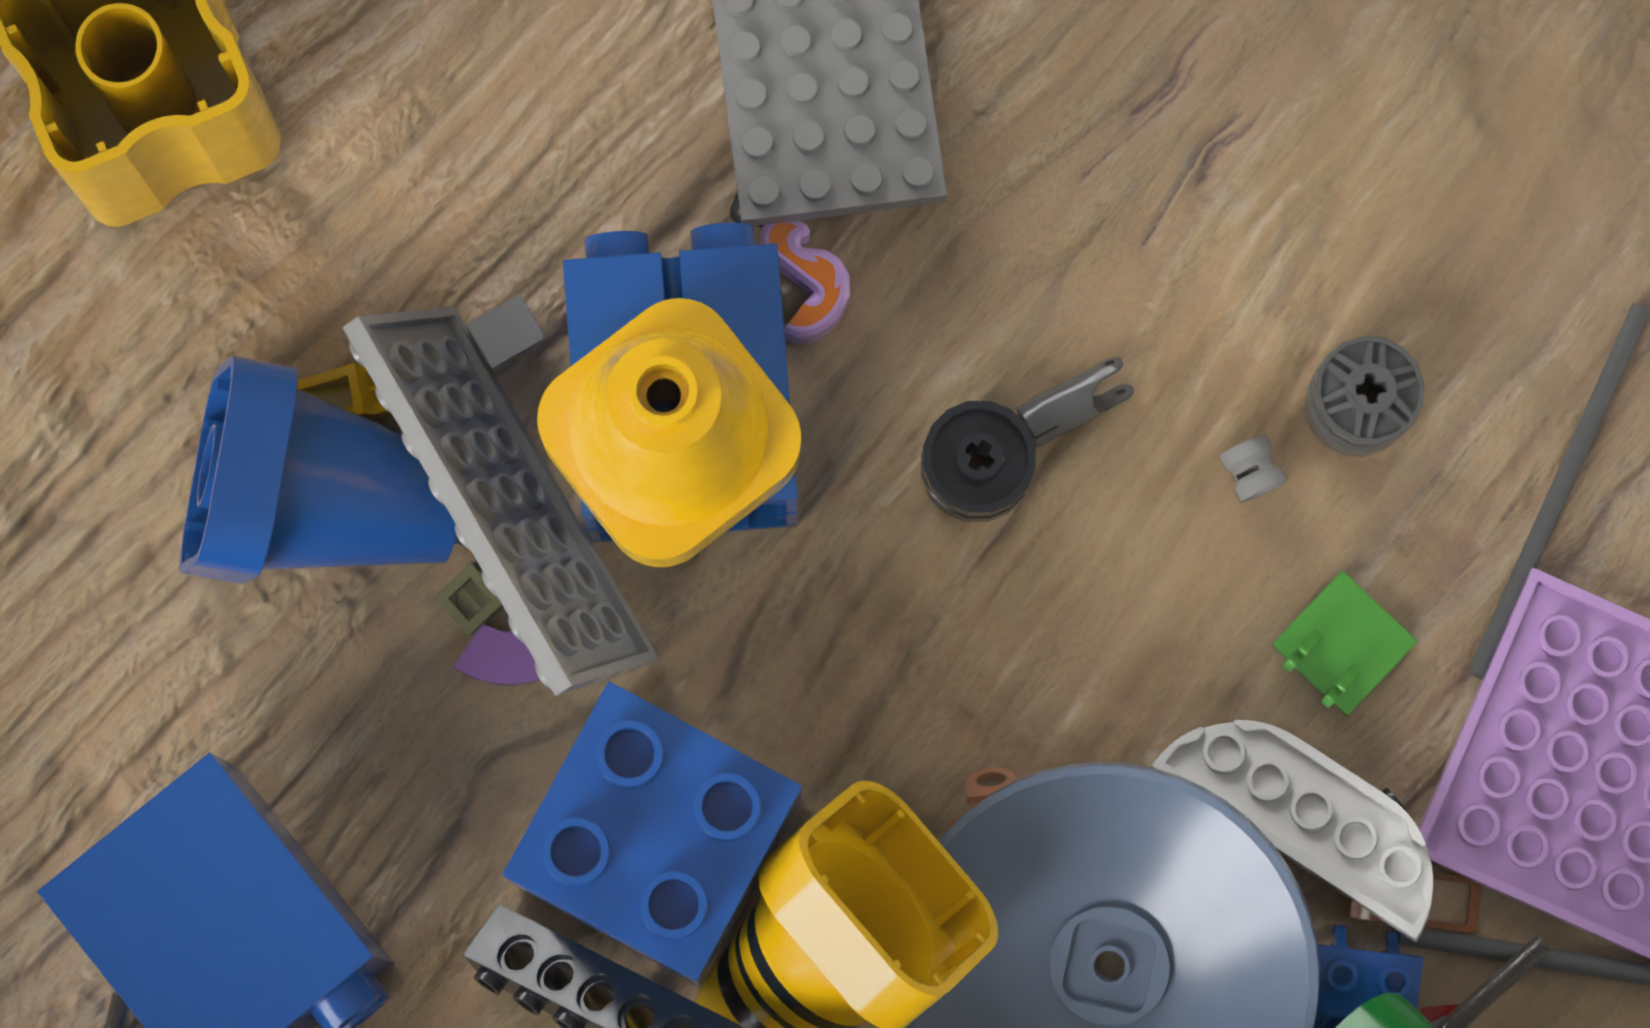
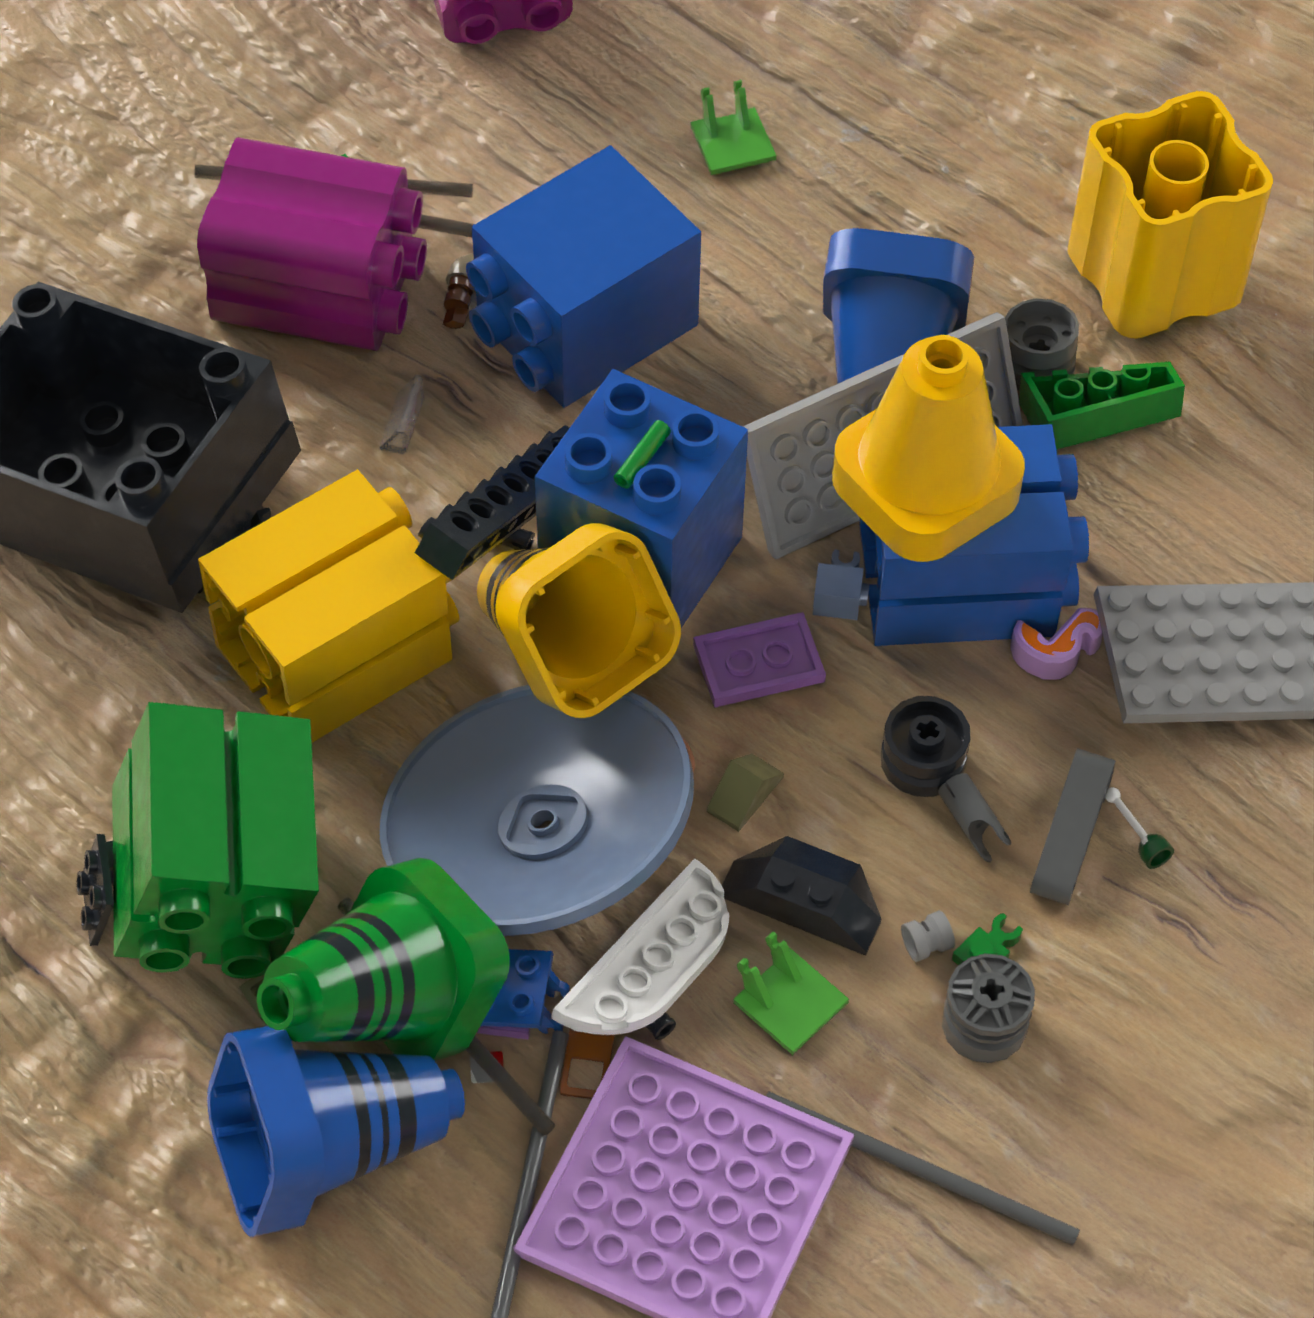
camera: 95 degrees right, 25 degrees down
none -> green piece [613,420,671,489]
none -> medium lavender plate [693,612,826,708]
none -> olive slope [707,754,784,832]
none -> black wedge [722,836,882,956]
none -> sand blue brick [813,550,869,620]
none -> green plate [951,913,1023,966]
none -> dark grey wheel [1005,298,1079,391]
none -> green wedge [1019,361,1185,450]
none -> dark grey beam [1030,748,1116,905]
none -> hinge [1105,787,1174,869]

